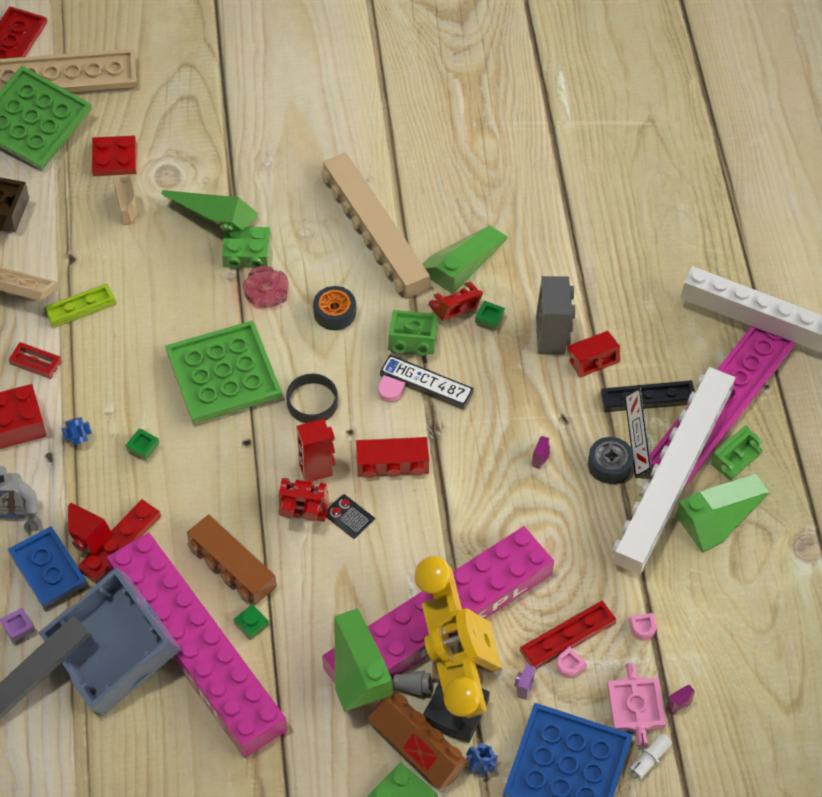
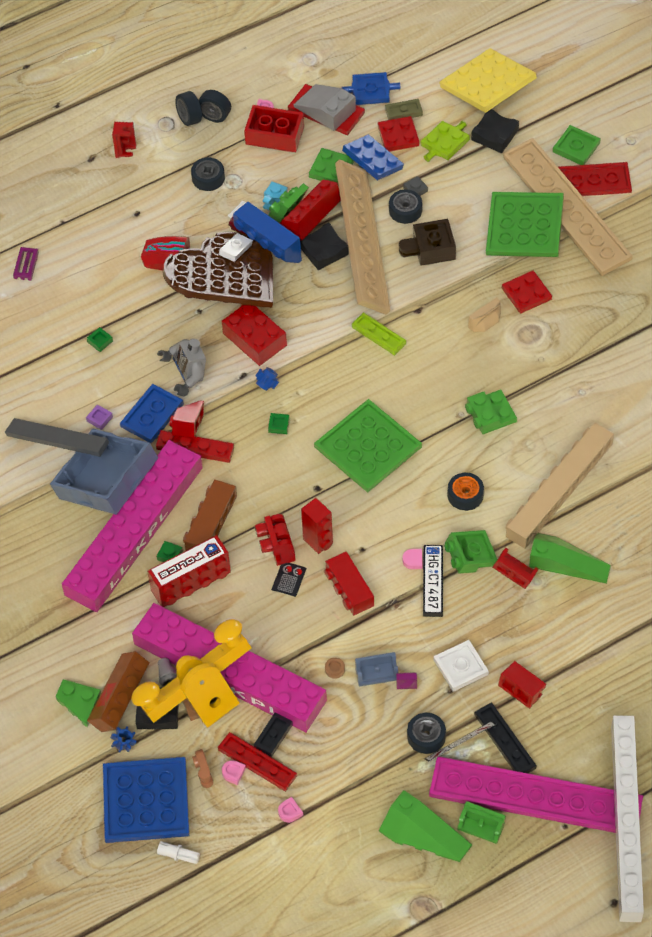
camera: 70 degrees right, 0 degrees up
red tile [9,342,62,379] -> none
bright green wedge [161,190,258,232] -> none
clear pink plate [243,266,289,309] -> none
black tyre [286,373,338,423] -> none
bright green wedge [334,608,393,712] -> none
green plate [475,301,505,330] -> none
medium lavender plate [514,664,535,700] -> none
dark grey brick [536,276,575,354] -> none
bright pink plate [607,662,666,747] -> none
white brick [612,367,735,575] -> none
magenta tile [666,684,695,714] -> none
none -> red brick [147,535,231,607]
none -> nougat plate [192,749,213,788]
none -> black plate [254,712,293,757]
none -> medium nougat tile [325,658,345,679]
none -> sand blue hinge [355,652,398,687]
none -> white plate [434,640,489,692]

